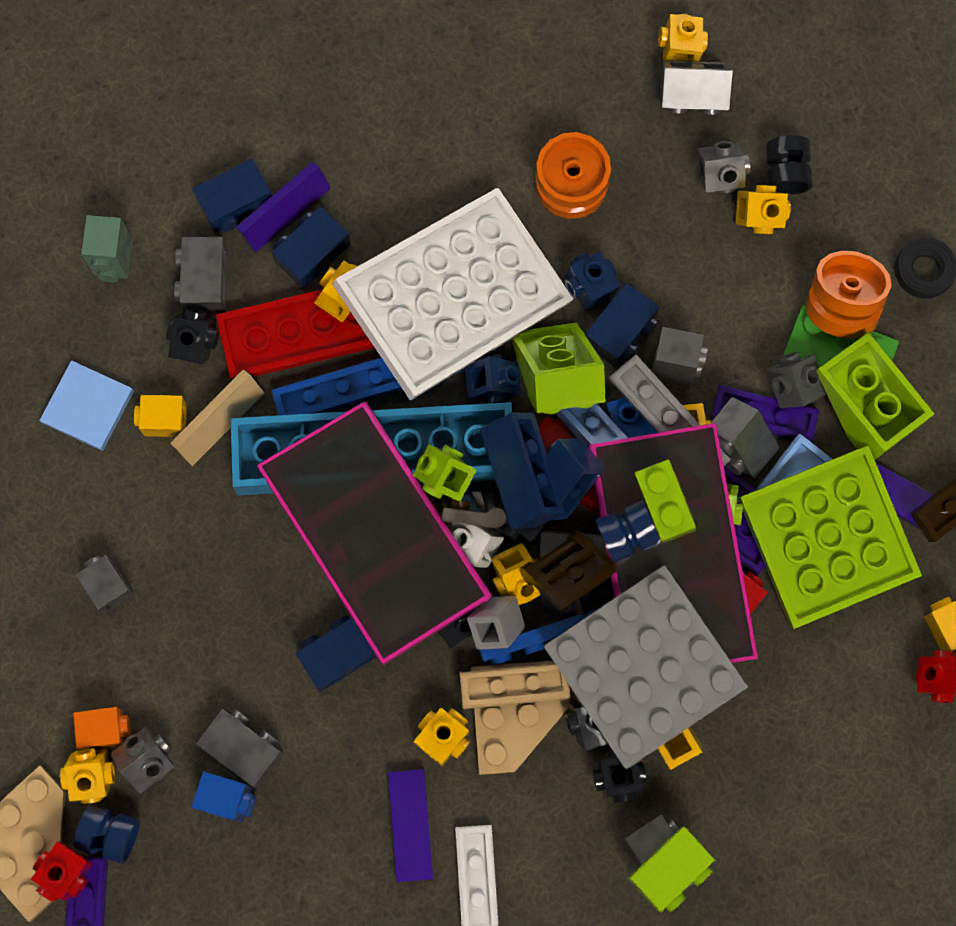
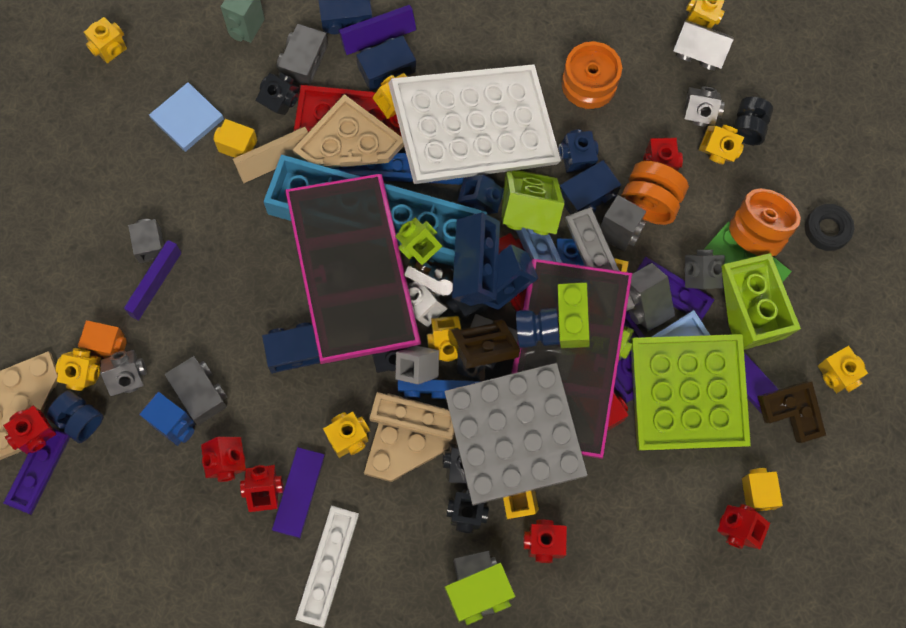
camera: 15 degrees right, 5 degrees down
none -> dark purple tile [124,240,181,321]
none -> red brick [201,437,246,482]
none -> red brick [240,465,283,512]
none -> tan plate [293,94,404,168]
none -> red brick [523,520,567,563]
none -> orange wheel [621,161,689,225]
none -> red brick [643,138,683,171]

